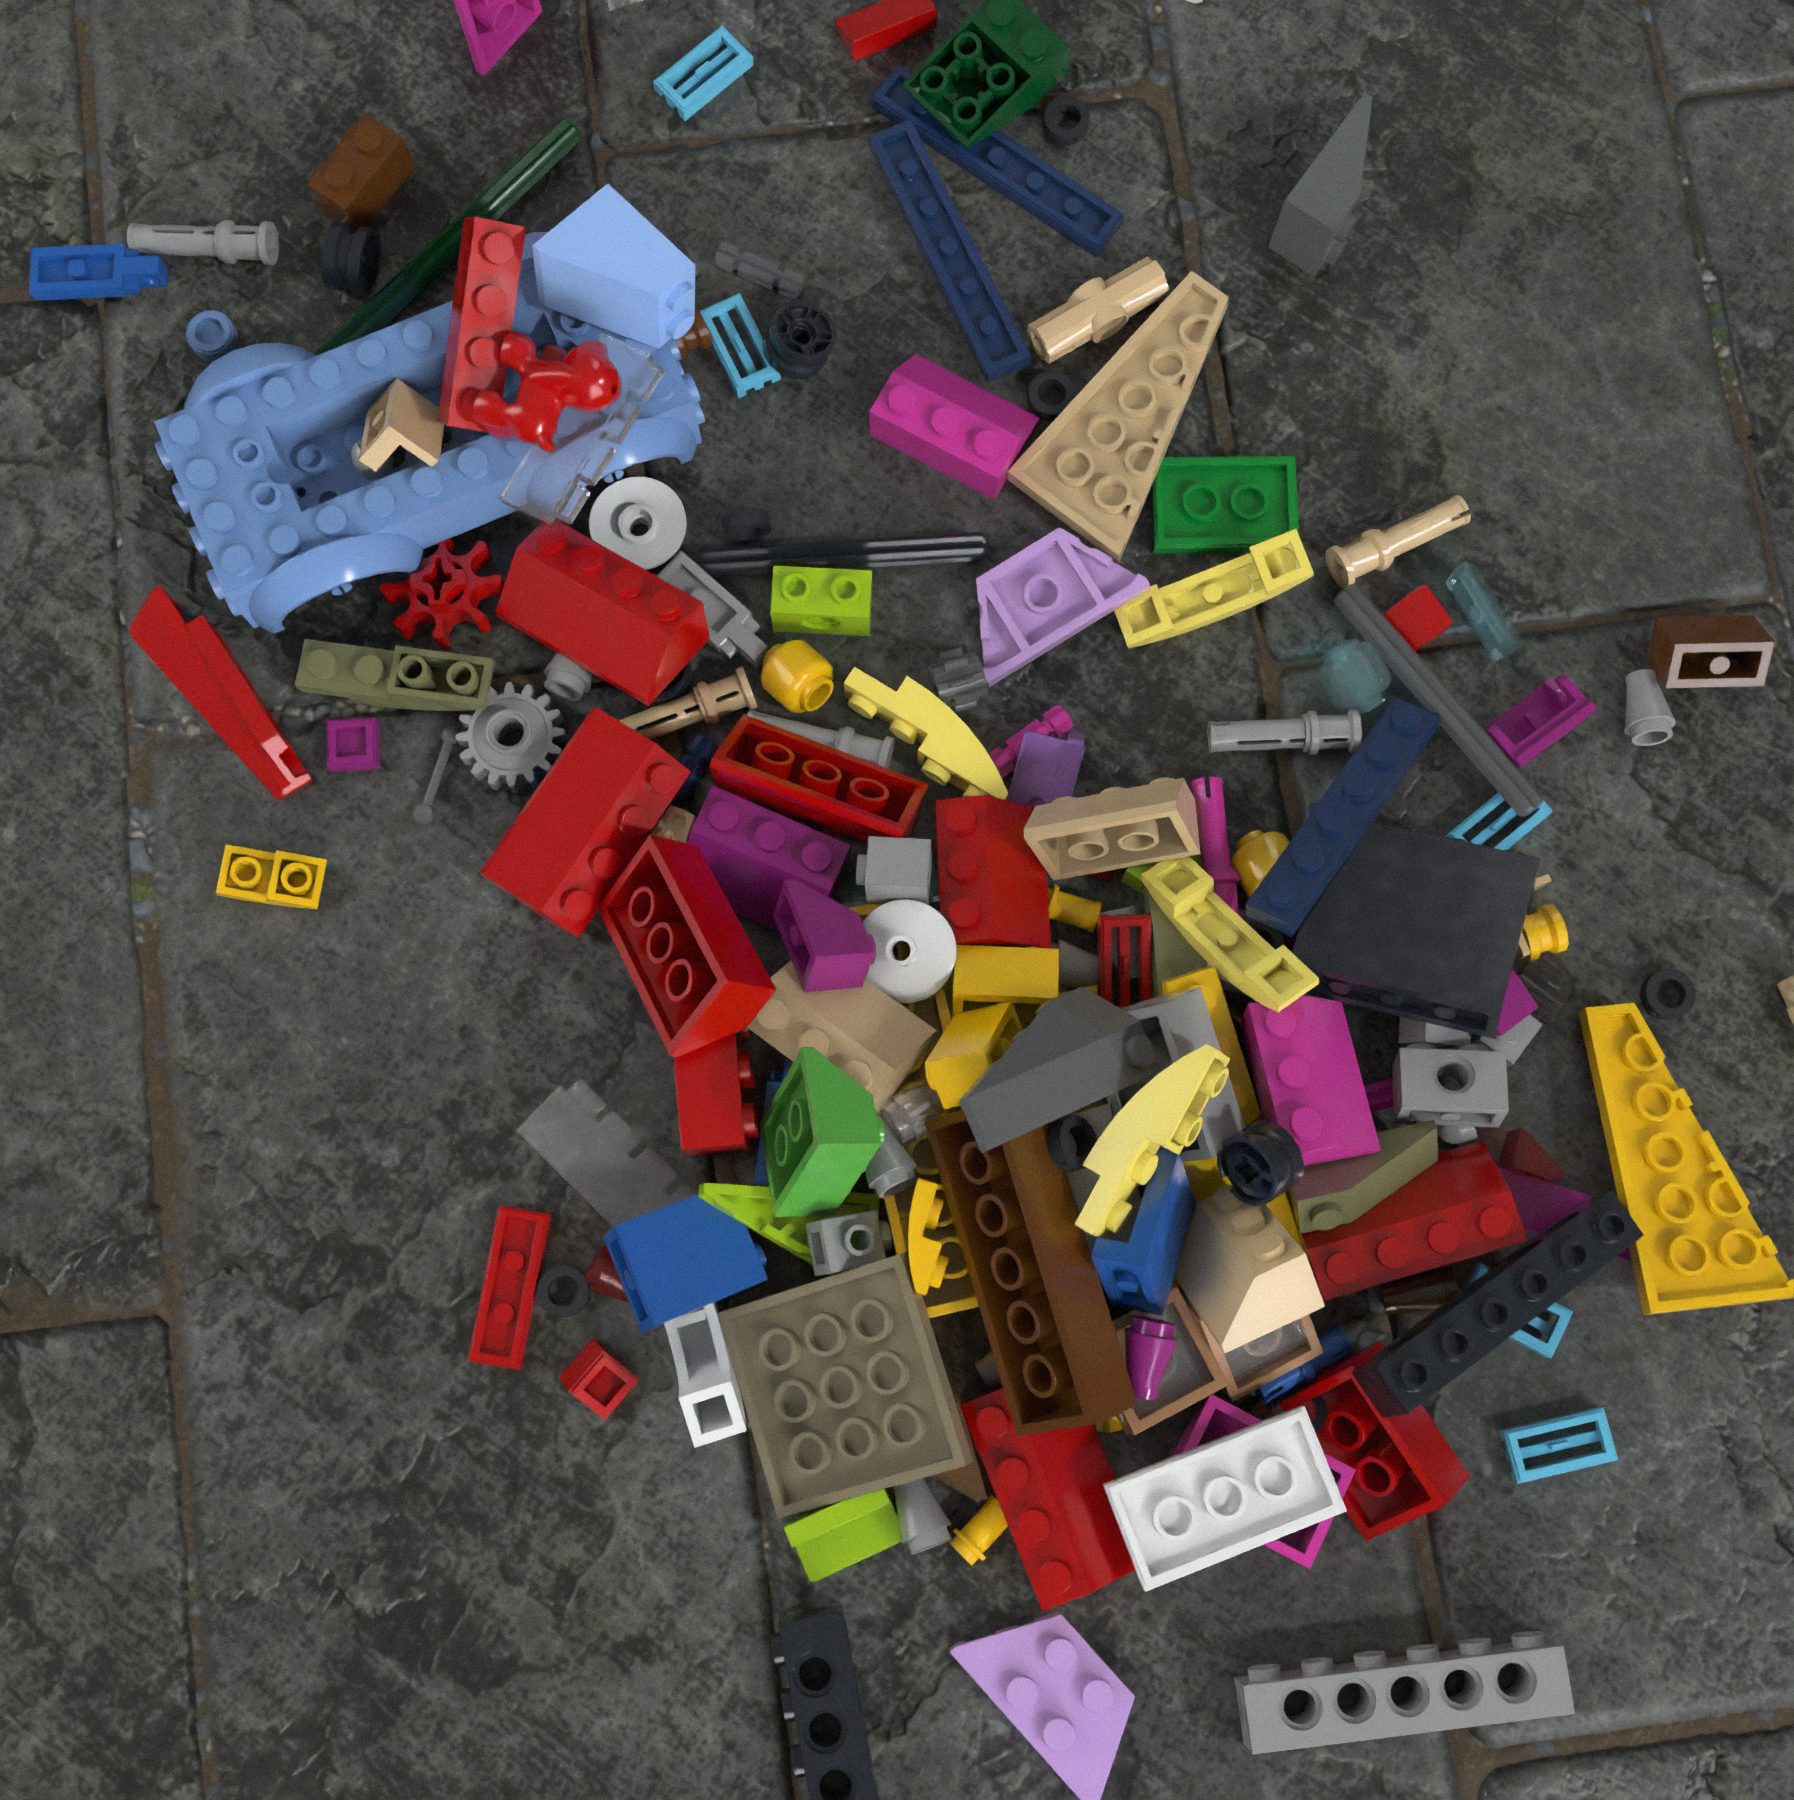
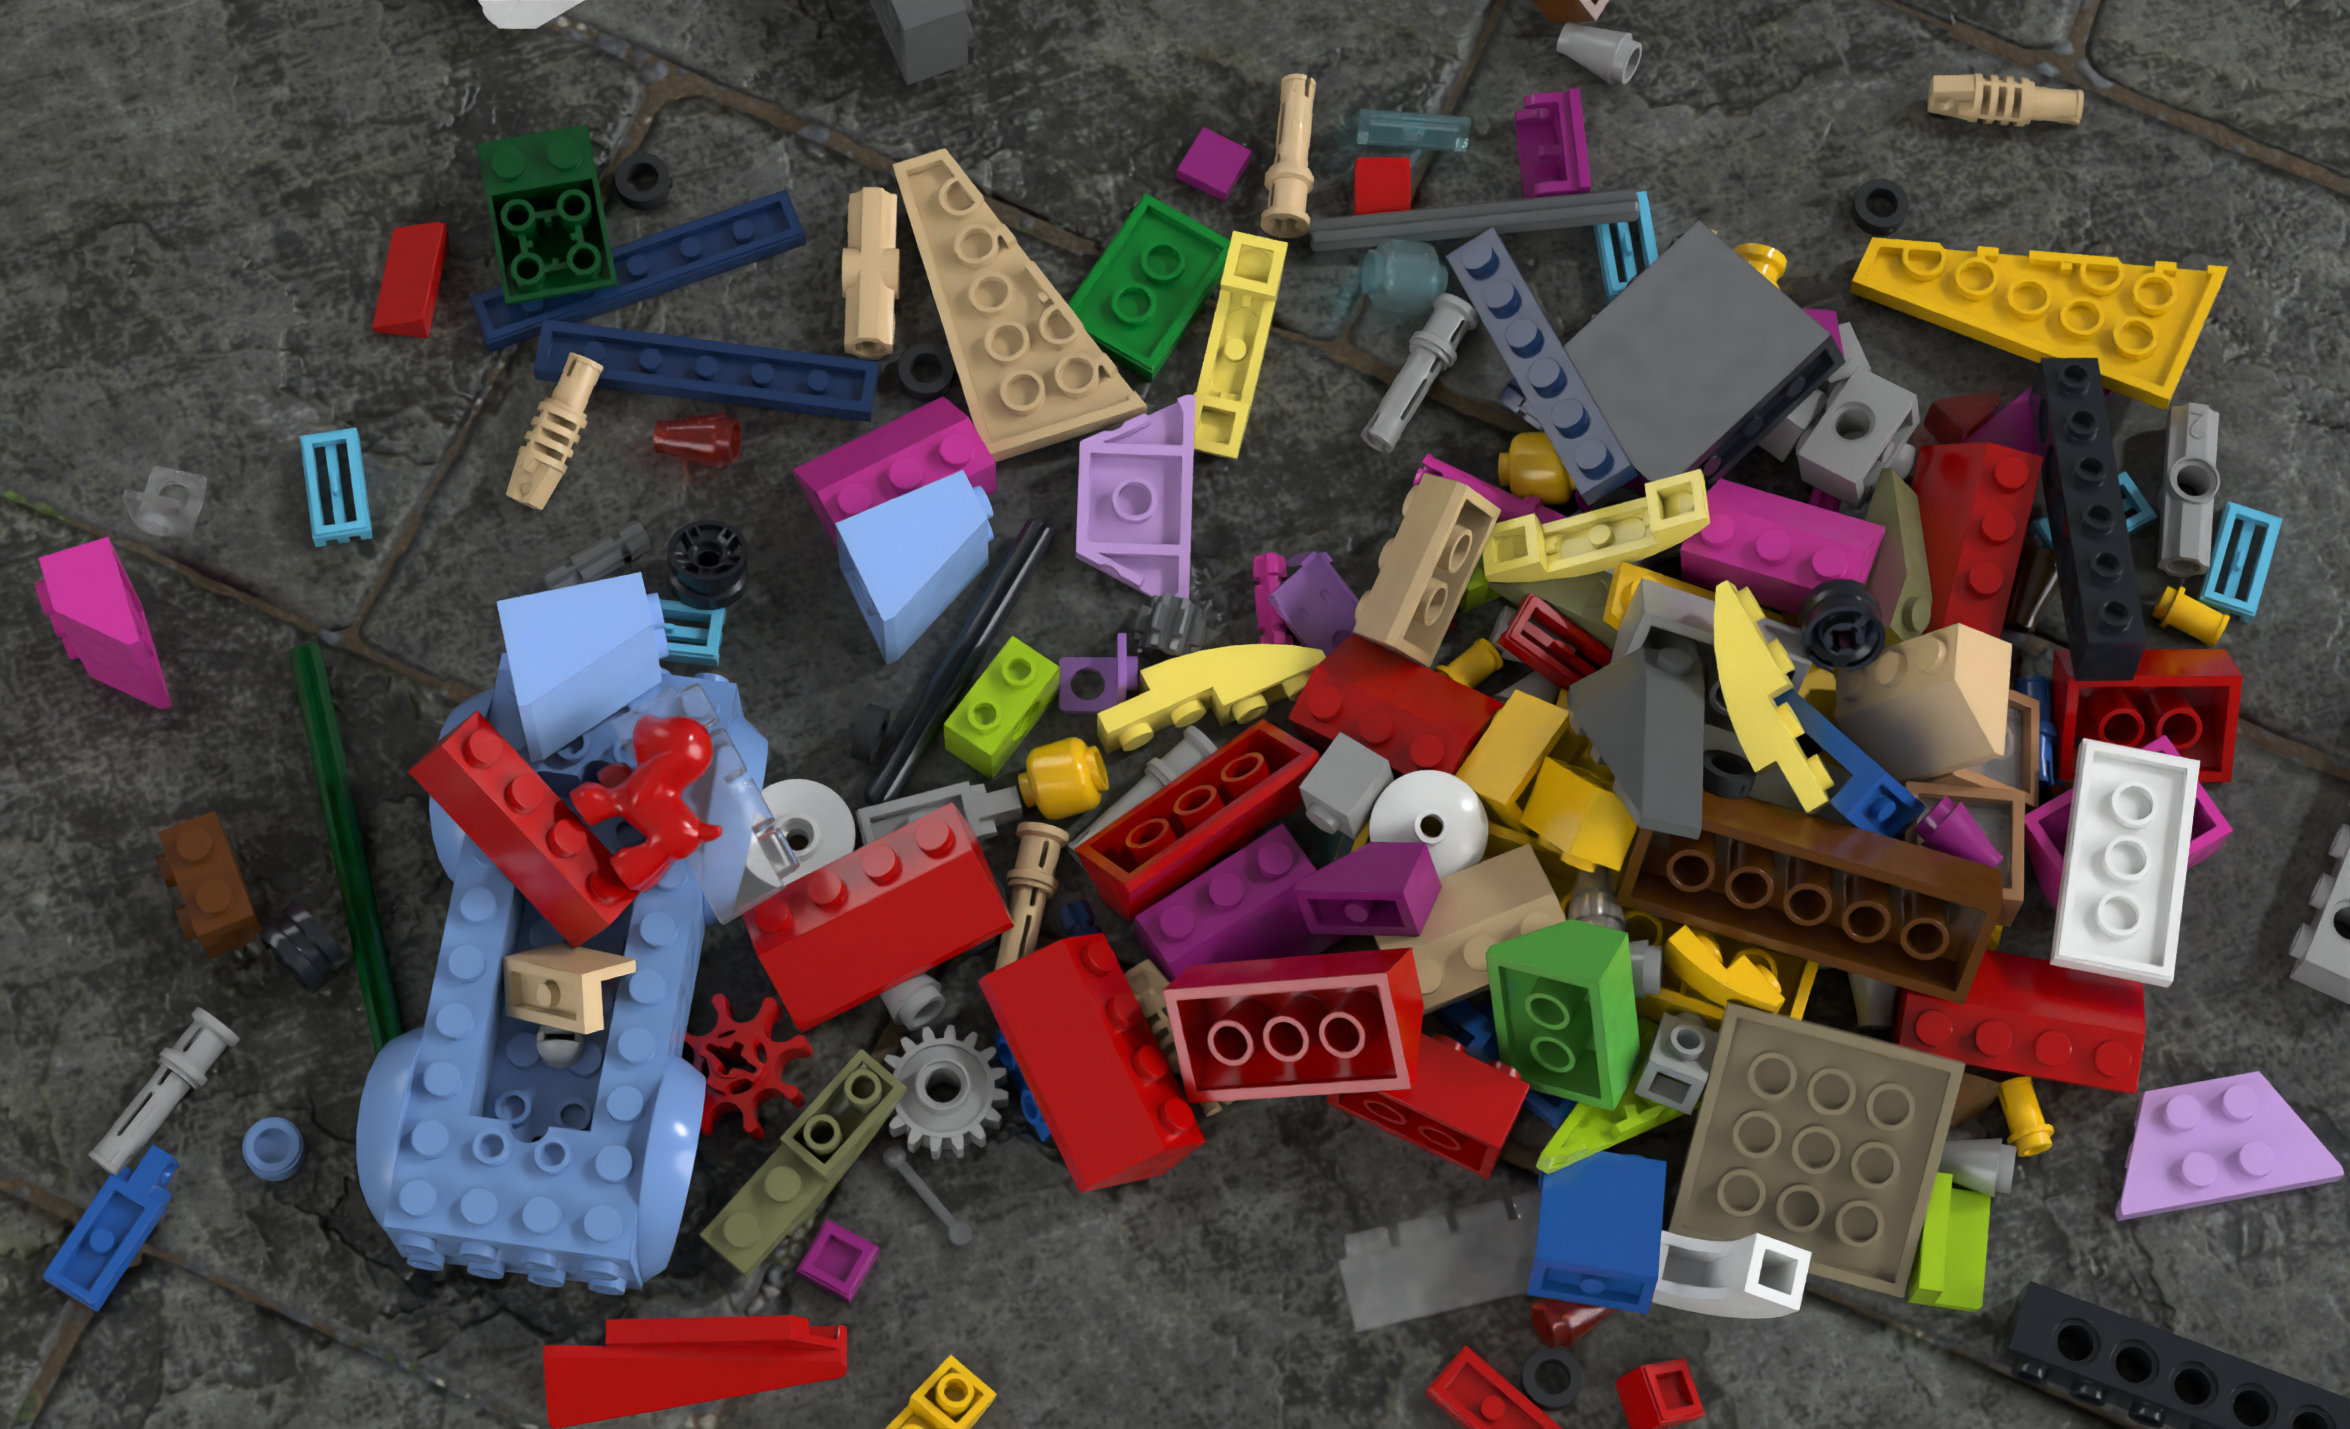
camera: 60 degrees left, 10 degrees down
none -> tan hinge [506,352,604,510]
none -> clear red cone [654,412,742,469]
none -> light blue slope [835,470,994,665]
none -> medium lavender bracket [1059,633,1138,714]
none -> magenta tile [1177,127,1252,202]
none -> yellow pin [2151,585,2230,648]
none -> light grey piece [2156,402,2220,578]

